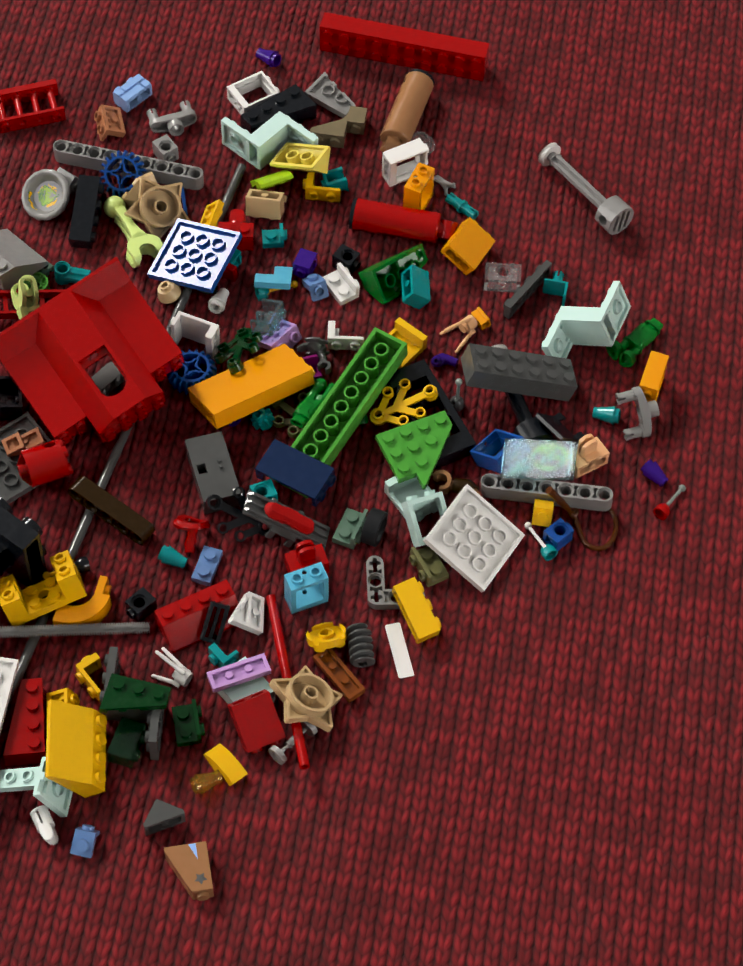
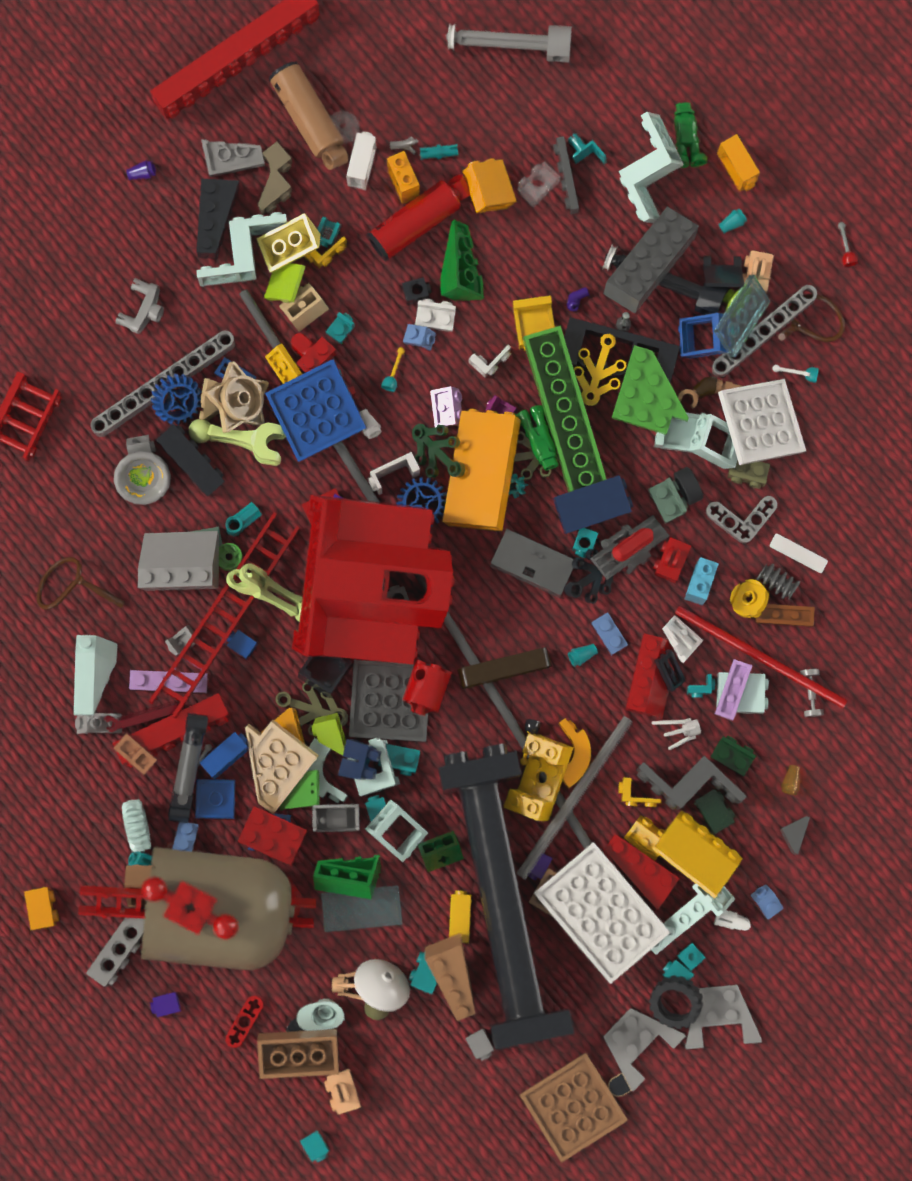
camera: 50 degrees left, 25 degrees up
nougat slope [1,427,46,457] -> none
nougat bracket [94,104,126,141] -> none
dark green wing [99,673,172,713] -> none
light blue brick [113,74,153,113] -> none
black brick [125,587,157,623] -> none
light grey brick [152,134,179,162] -> none
tan cone [157,281,181,304] -> none
medium nougat slope [164,841,214,901] -> none
red piece [173,515,211,553] -> none
yellow slope [203,743,248,786] -> none
white window [227,71,280,115] -> none
red brick [227,689,286,754] -> none
clear light blue window [250,298,287,336] -> none
medium azure tile [254,266,293,290] -> none
tan plate [269,665,343,732] -> none
dark purple brick [293,248,317,278] -> none
dark grey piece [297,337,332,375] -> none
yellow brick [392,577,442,644] -> none
teal brick [401,264,431,310] -> none
light nougat plant [440,315,478,354] -> none
light orange piece [471,307,491,330] -> none
yellow brick [531,499,554,527] -> none
blue brick [542,517,574,551] -> none
light grey connector [615,386,660,441] -> none
dark purple cone [640,459,669,487] -> none

